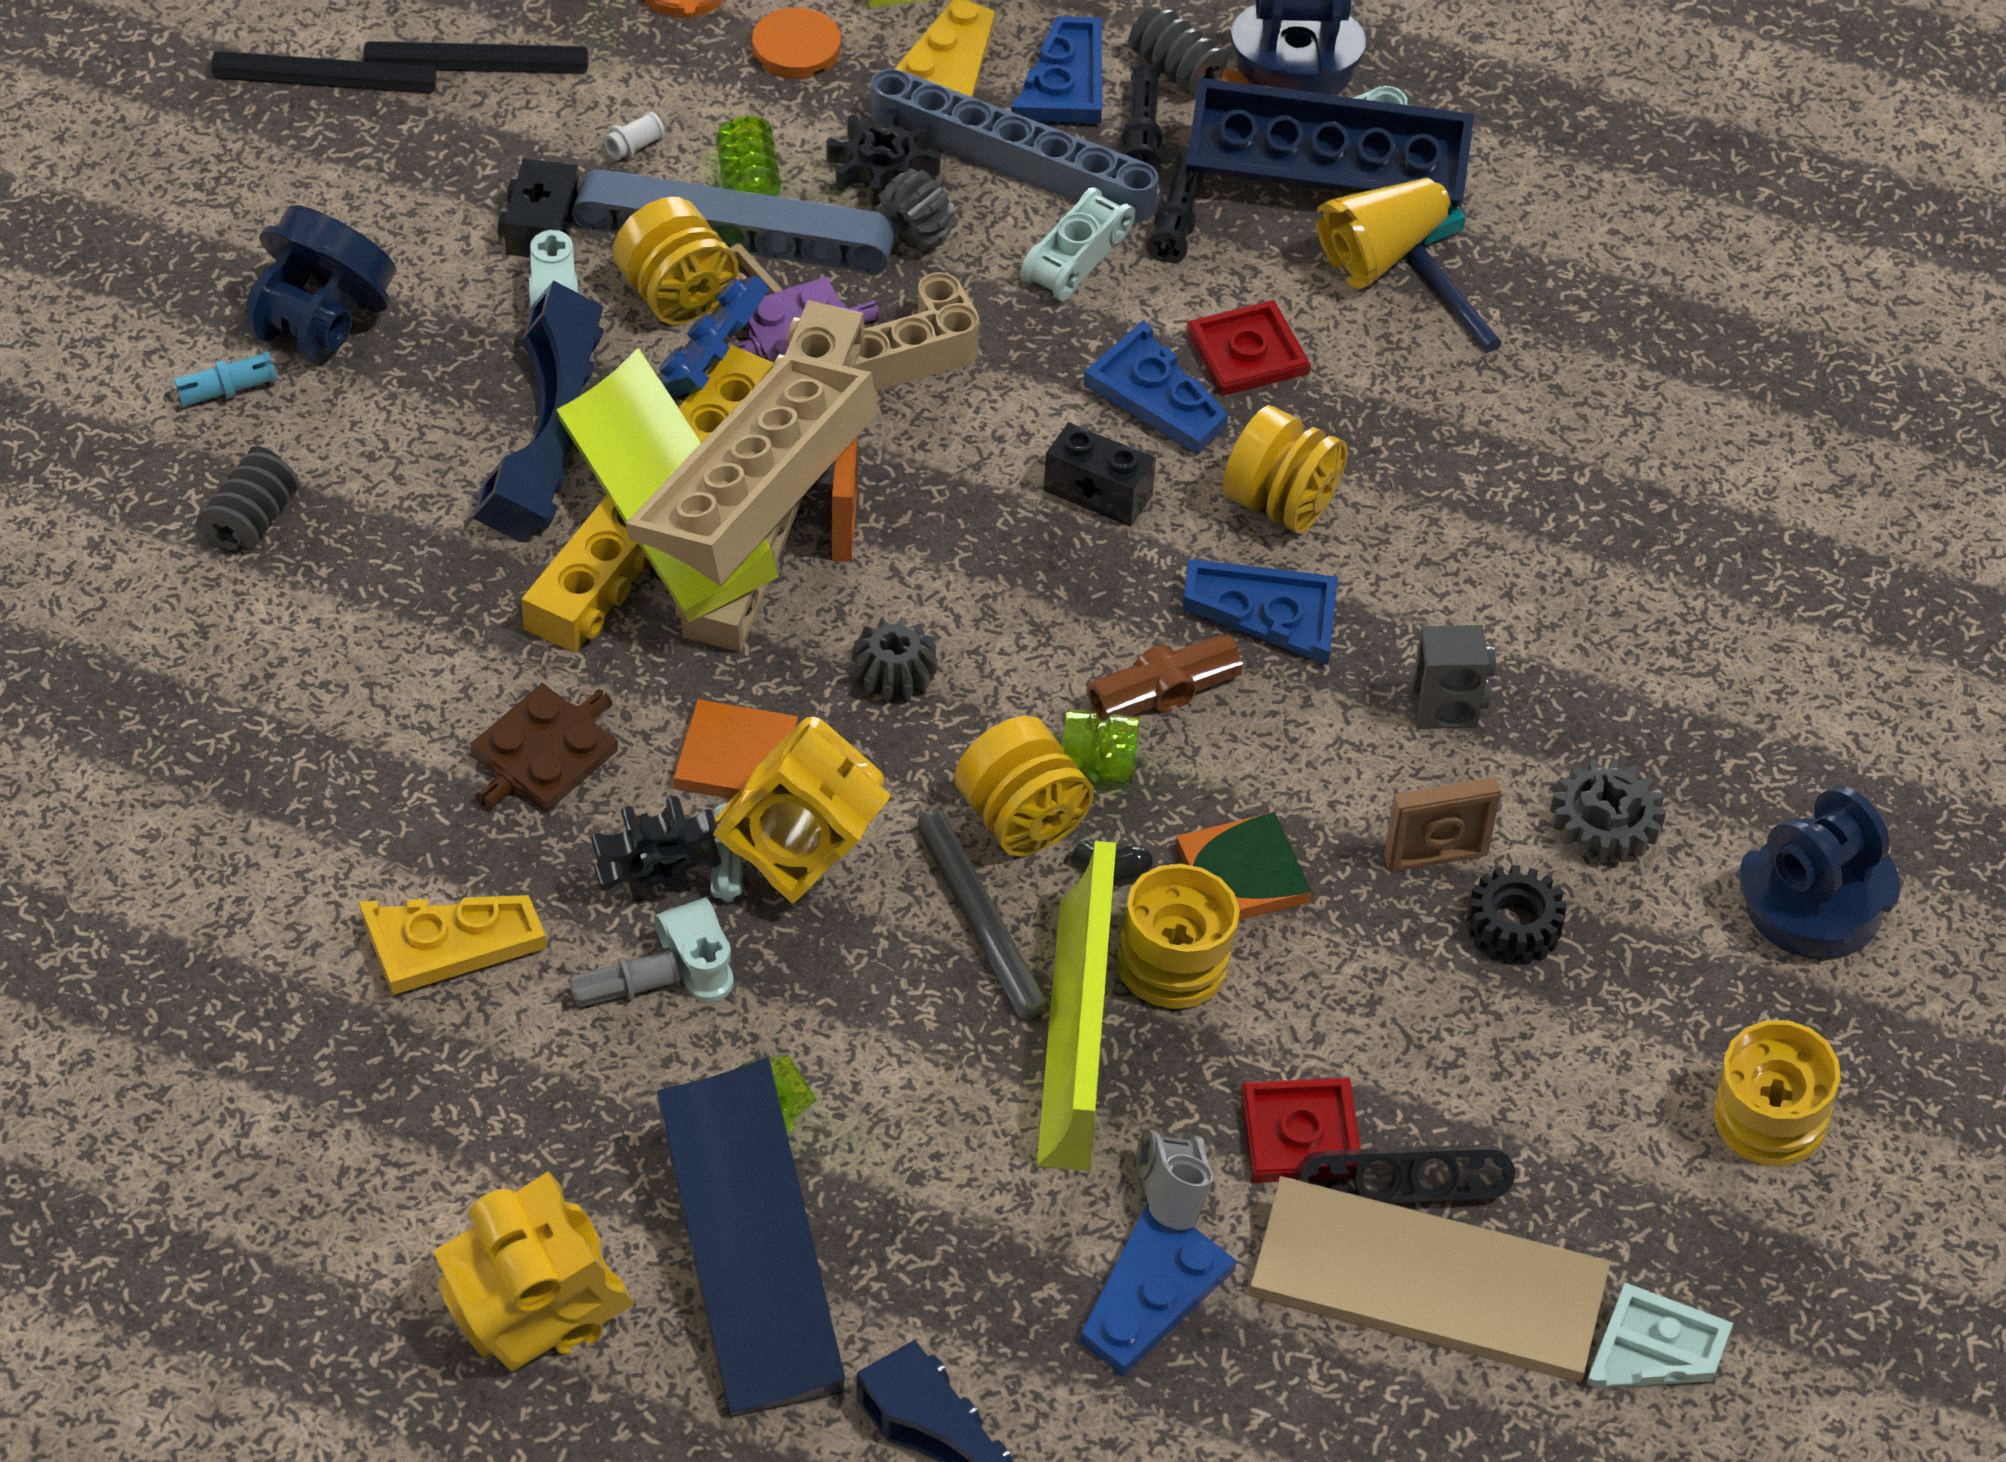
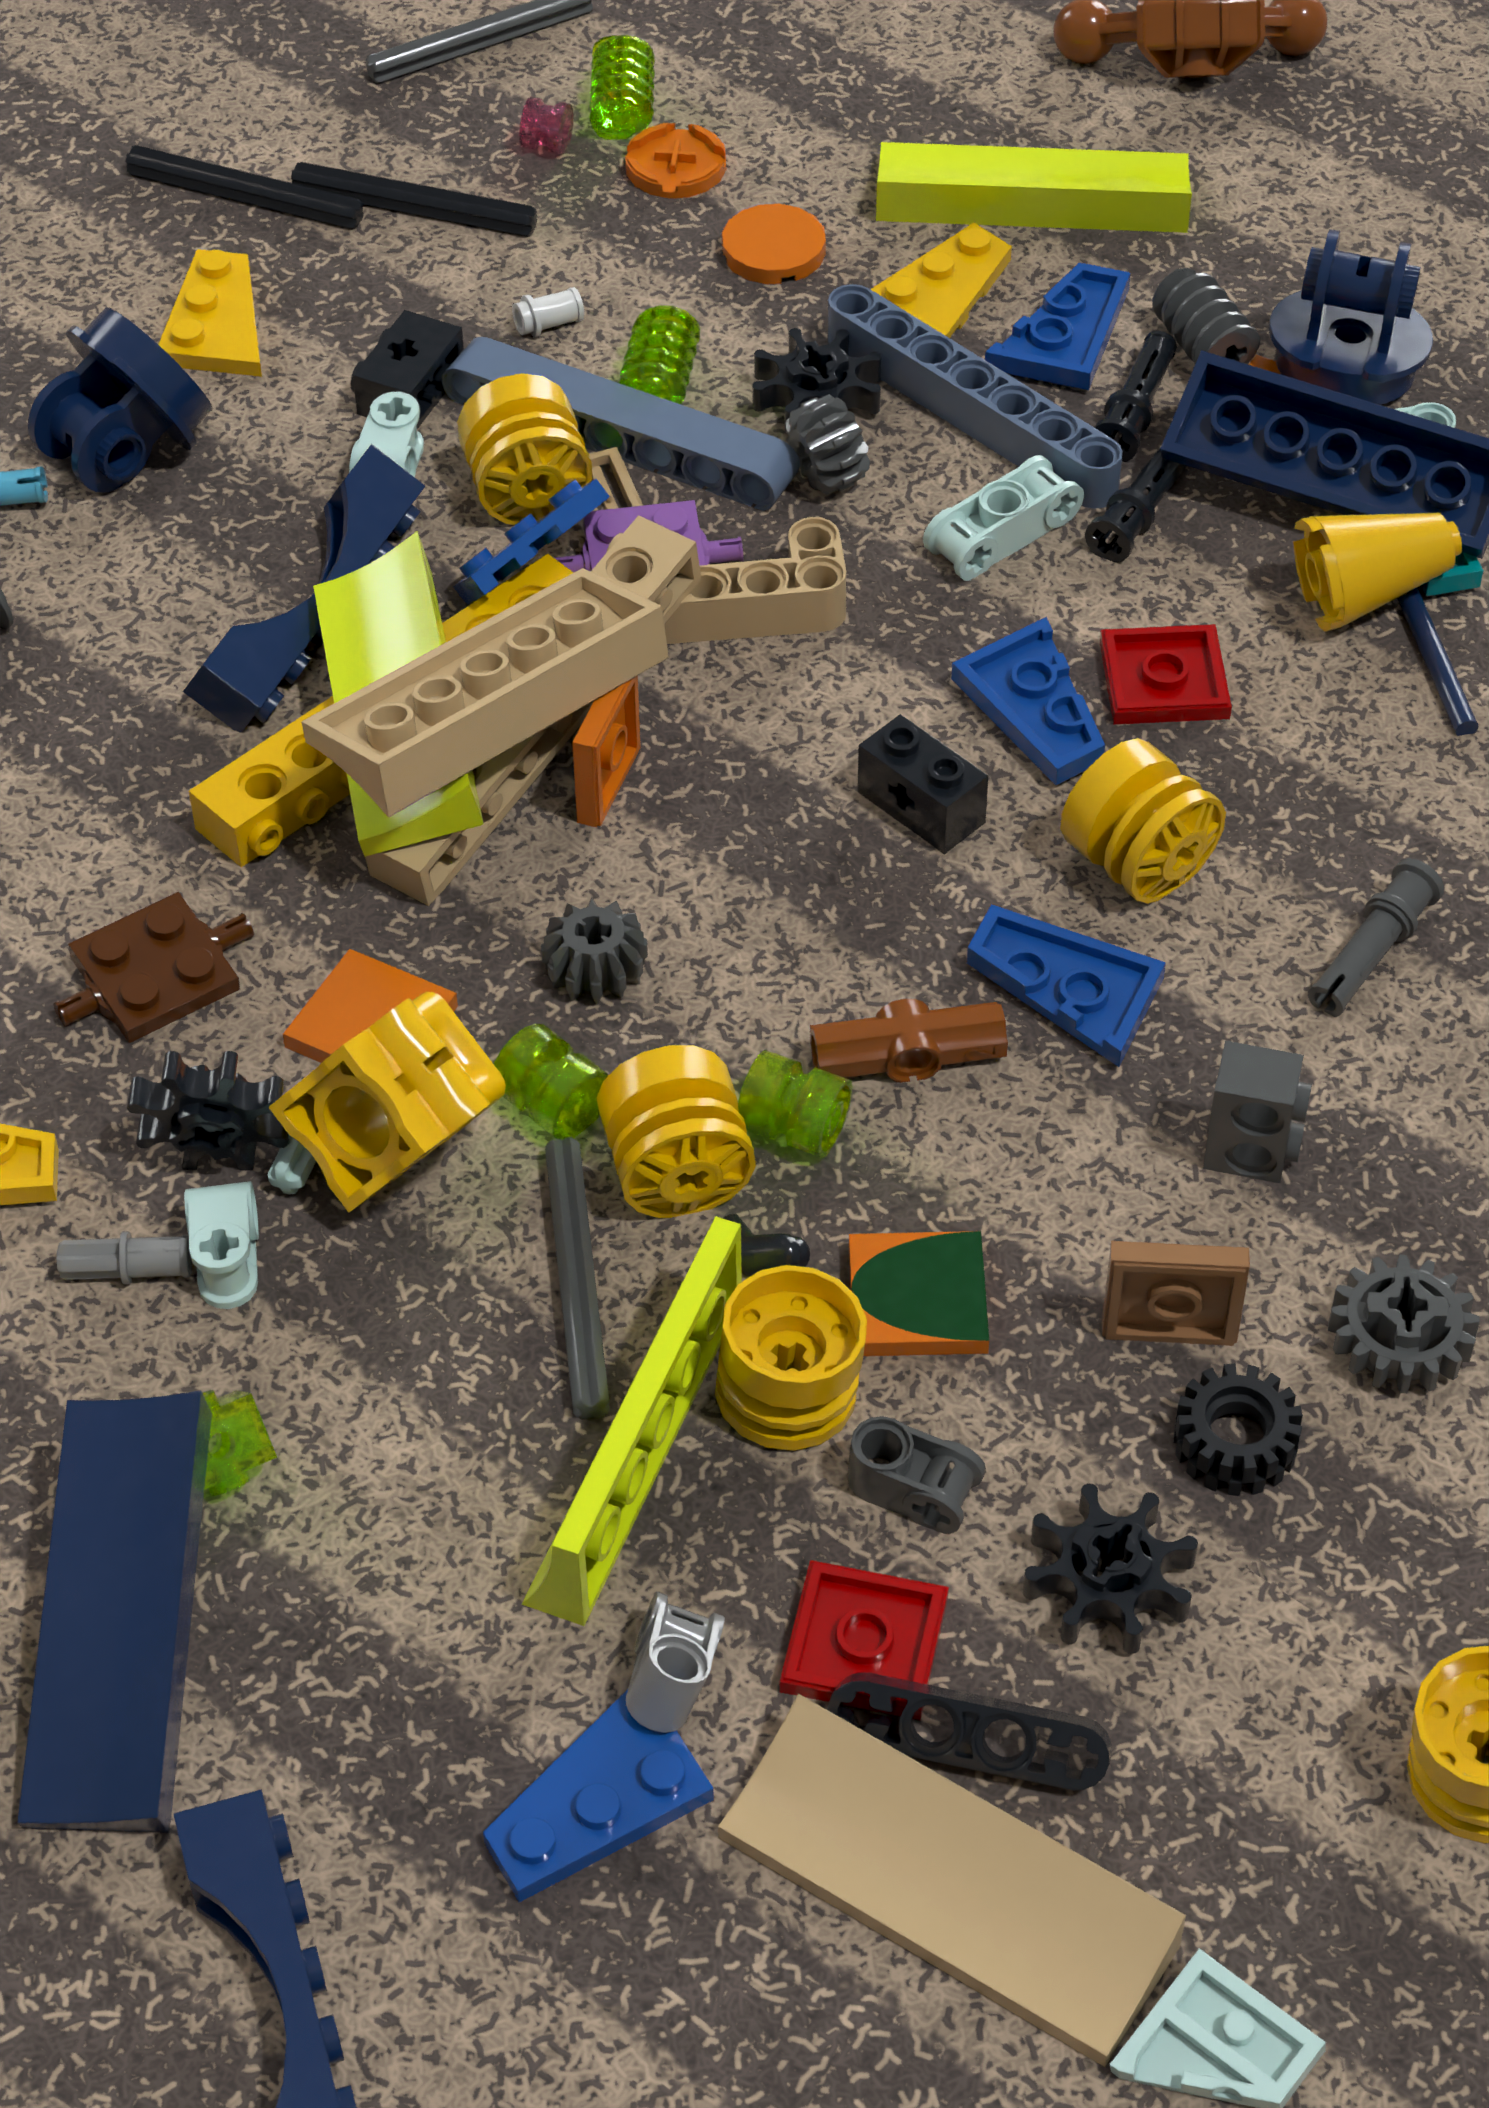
camera: 20 degrees right, 0 degrees up
none -> yellow wing [158,249,262,377]
none -> clear neon green wheel [494,1023,609,1140]
none -> dark grey piece [847,1416,986,1534]
none -> black gear [1023,1483,1198,1654]
none -> dark grey pin [1308,858,1445,1017]

